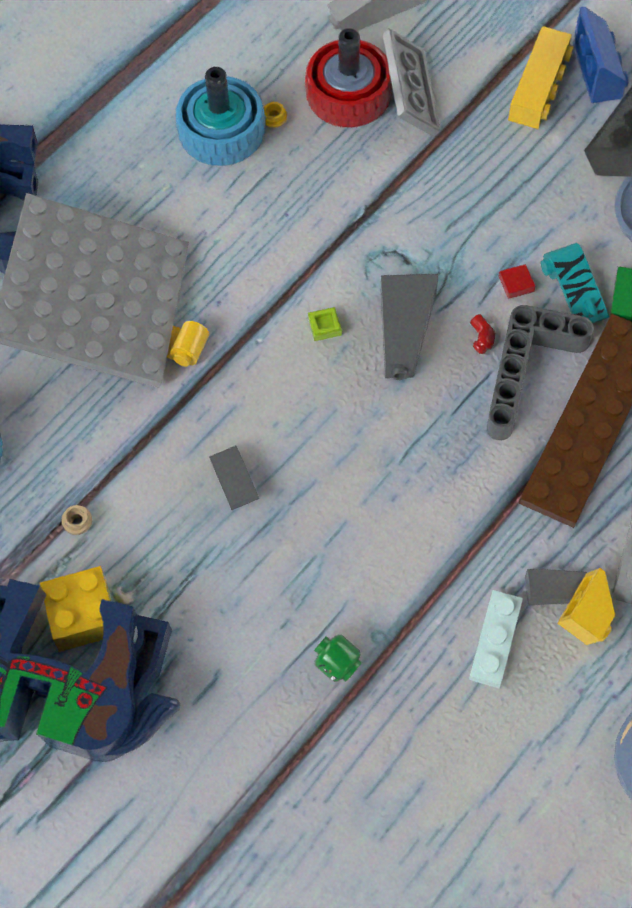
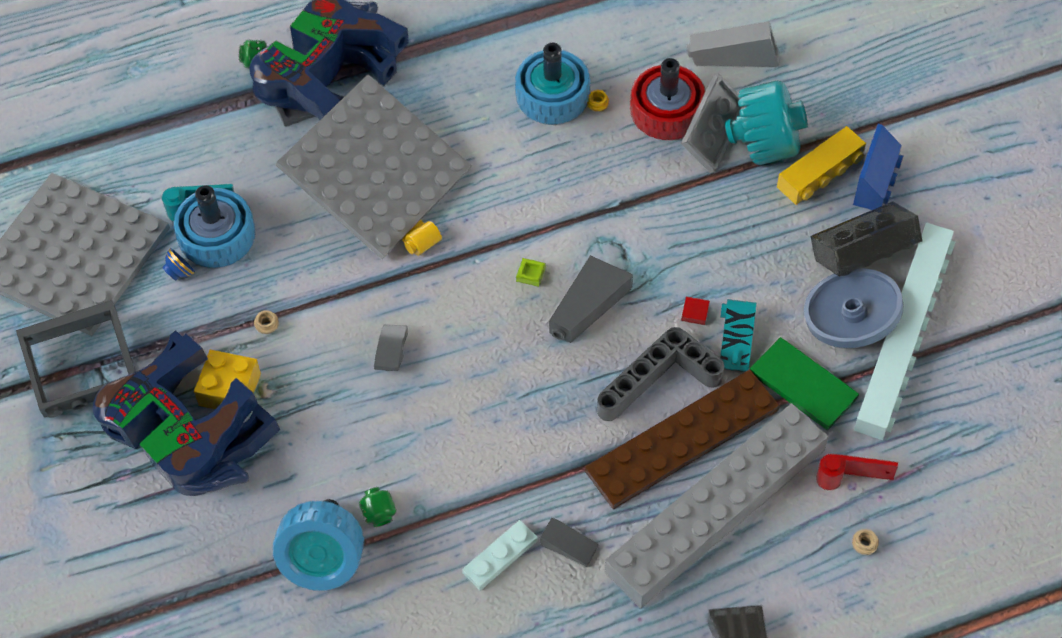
camera: 30 degrees right, 5 degrees down
red arm [470,314,496,354] -> none
yellow slope [557,568,615,645] -> none
none -> dark azure wheel [272,499,364,591]
none -> teal piece [725,80,808,165]

